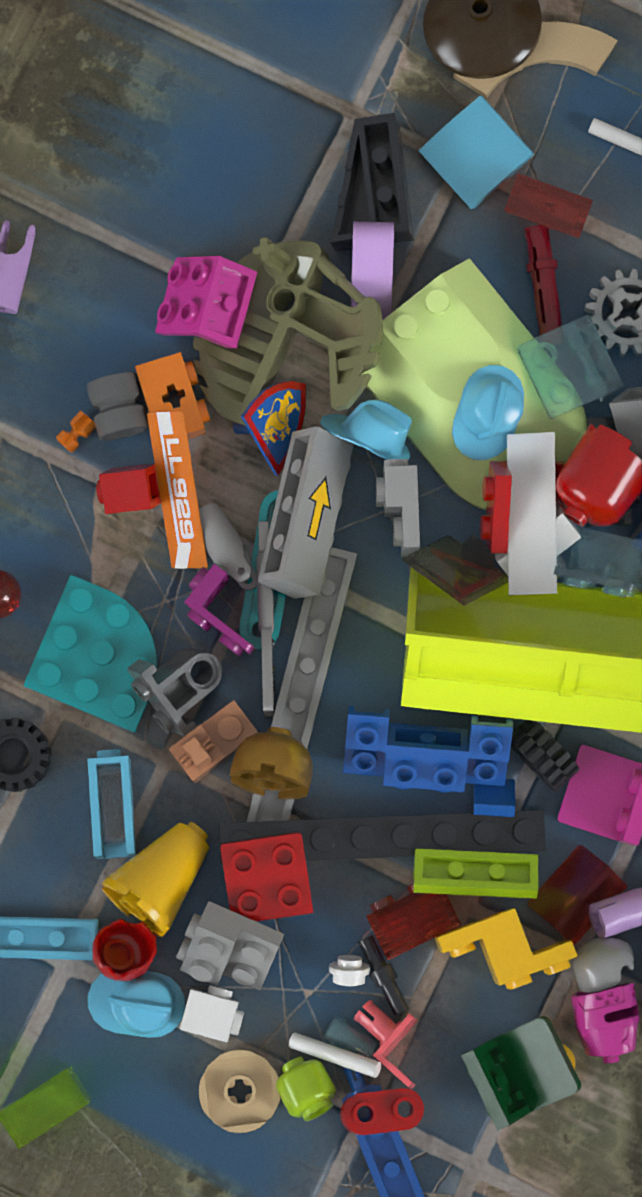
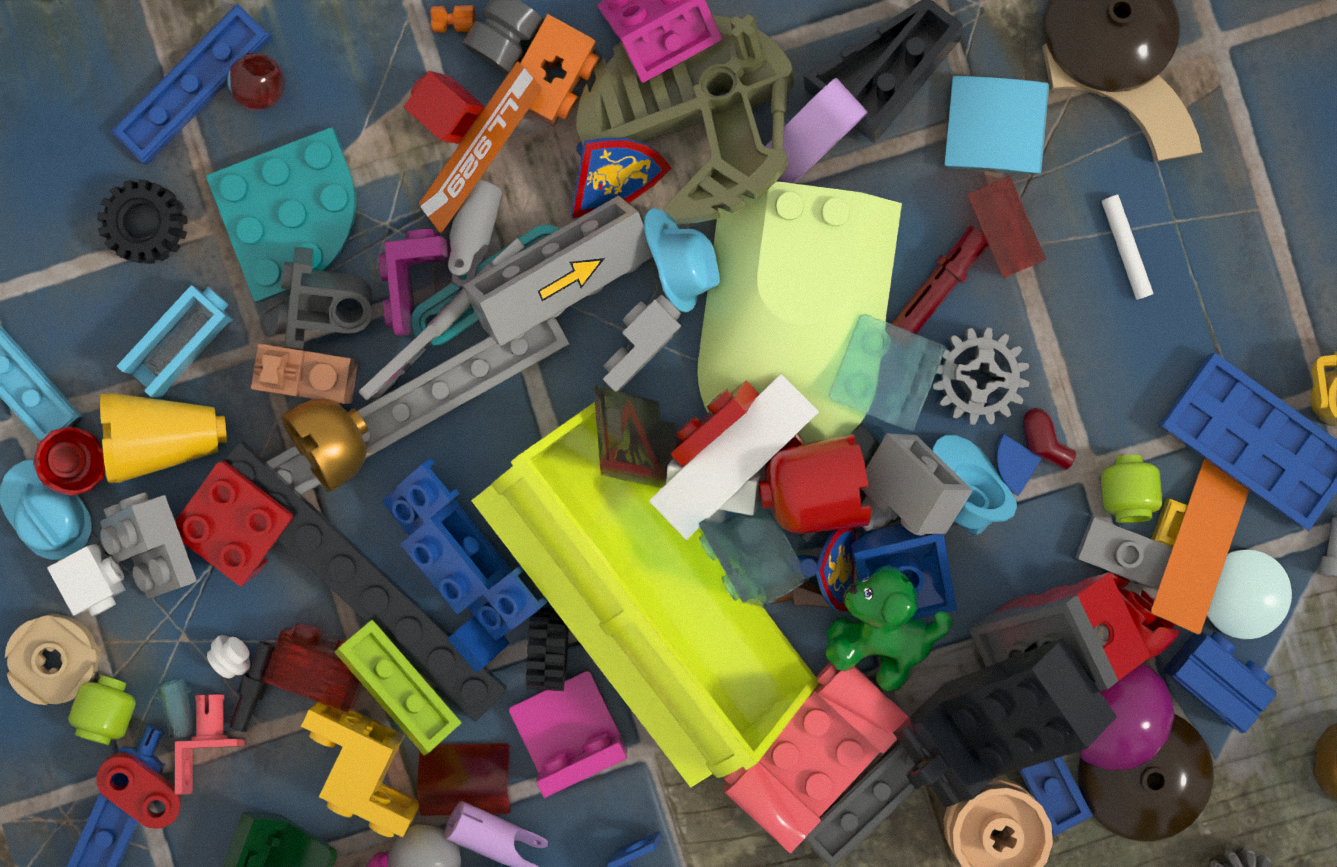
camera: 45 degrees right, 5 degrees up
white piece [289,1032,381,1078] -> none
medium azure piece [452,365,524,460] -> none

